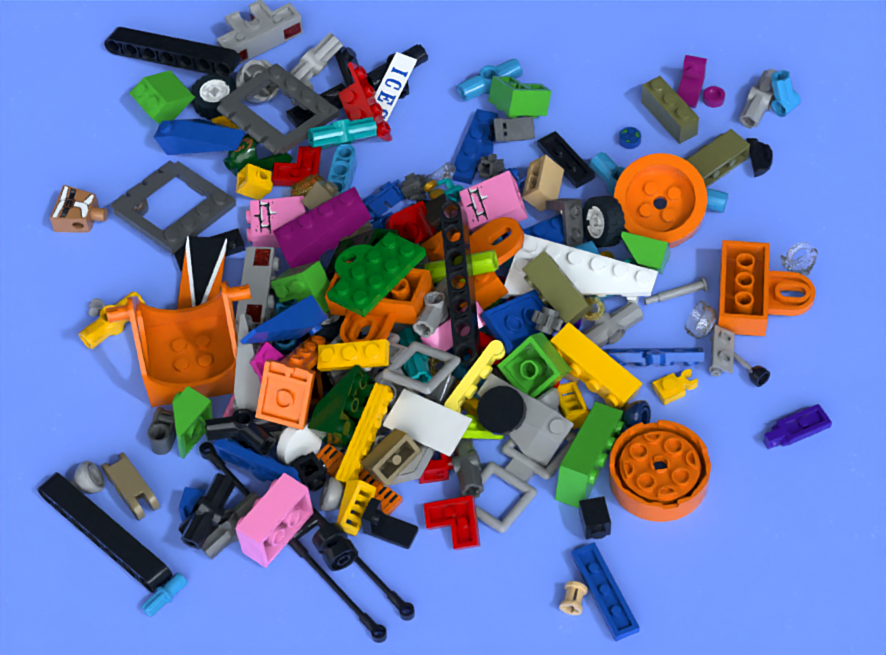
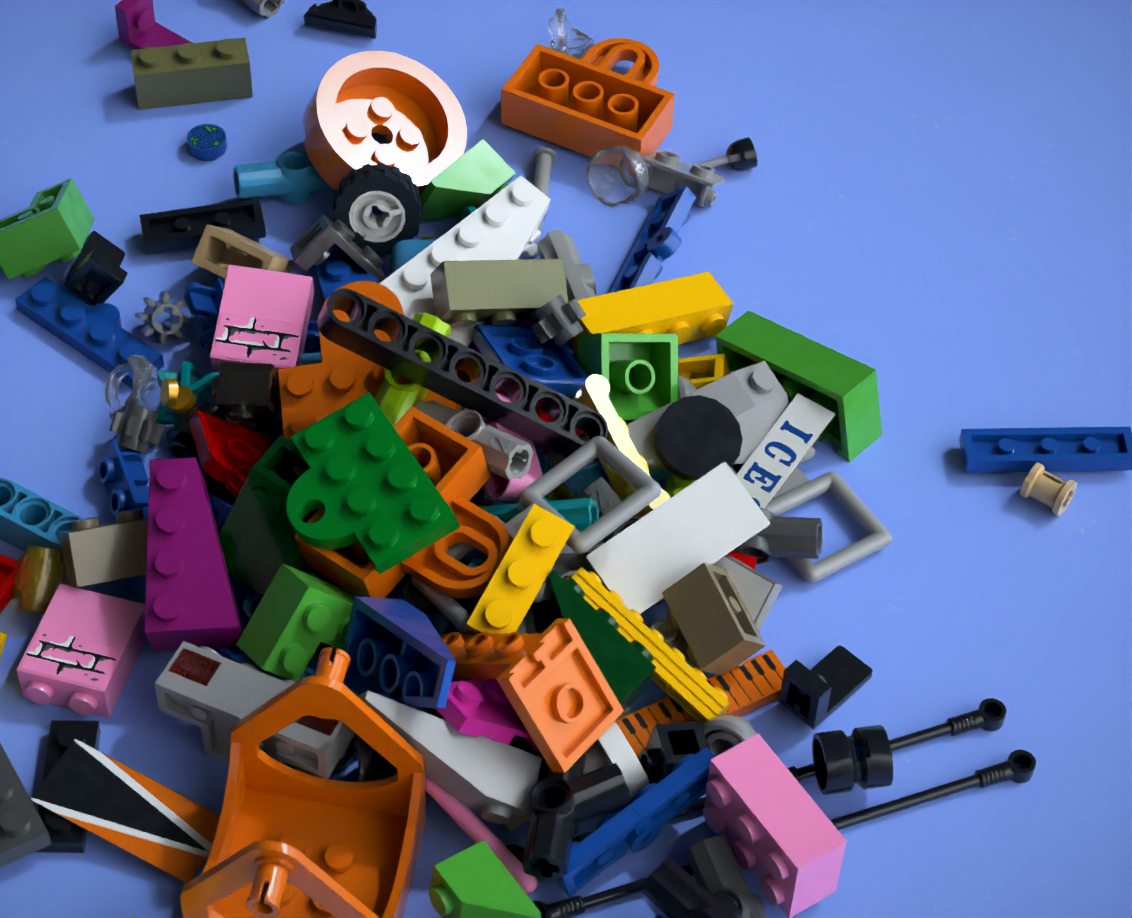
camera: 75 degrees left, 5 degrees down
yellow slope [337,480,376,536] -> none
red plate [424,495,481,551] -> none
black brick [579,496,611,539] -> none
orange brick [609,420,711,522] -> none
dark blue brick [620,400,651,429] -> none
yellow plate [652,369,698,405] -> none
olive brick [685,129,750,188] -> none
magenta tile [703,86,725,108] -> none
dark purple hinge [763,404,832,449] -> none
none -> white sticker [736,394,835,509]

